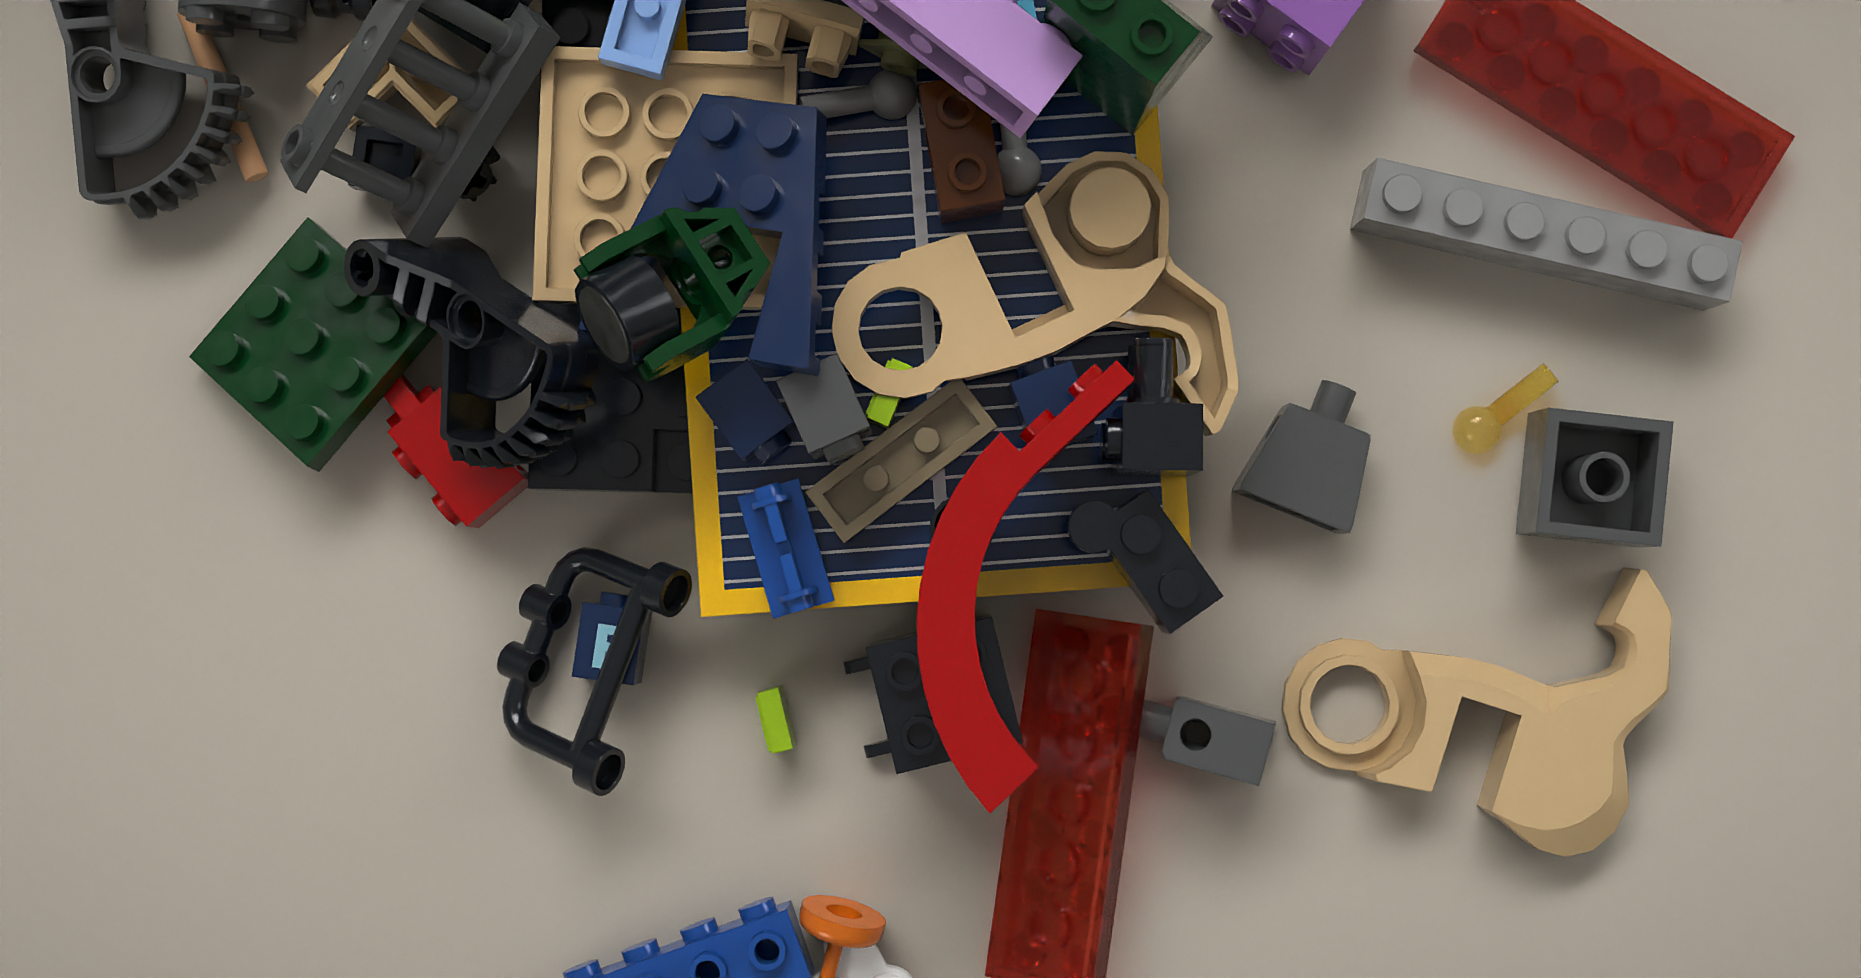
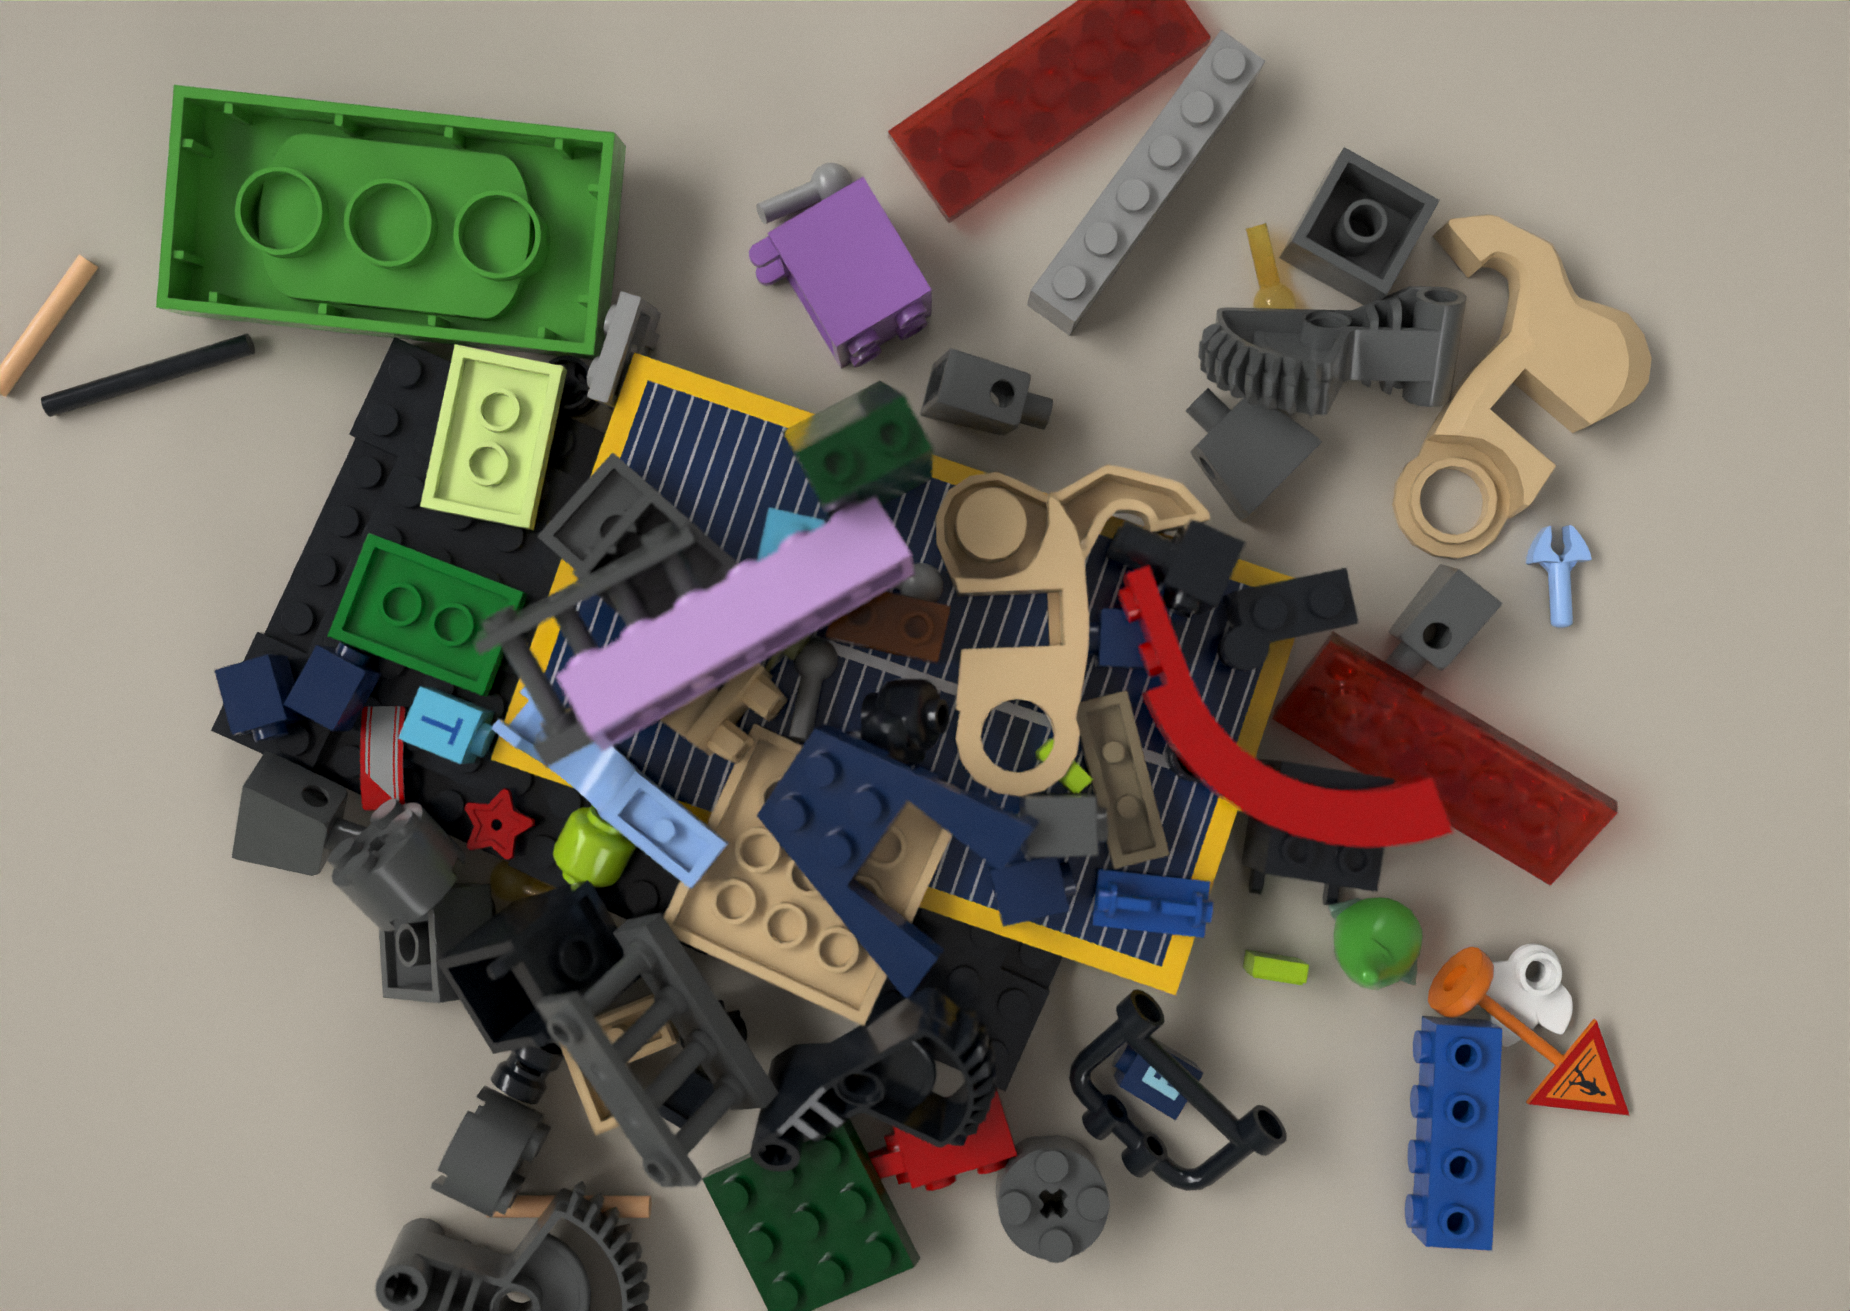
camera: 70 degrees left, 0 degrees up
dark green piece [574,207,770,382] -> none
none -> black head [846,679,950,766]
none -> dark grey torso [920,348,1053,435]
none -> dark grey brick [996,1135,1110,1263]
none -> dark grey arm [1198,286,1467,418]
none -> bright green hat [1328,897,1423,990]
none -> light blue bar [1526,525,1592,628]

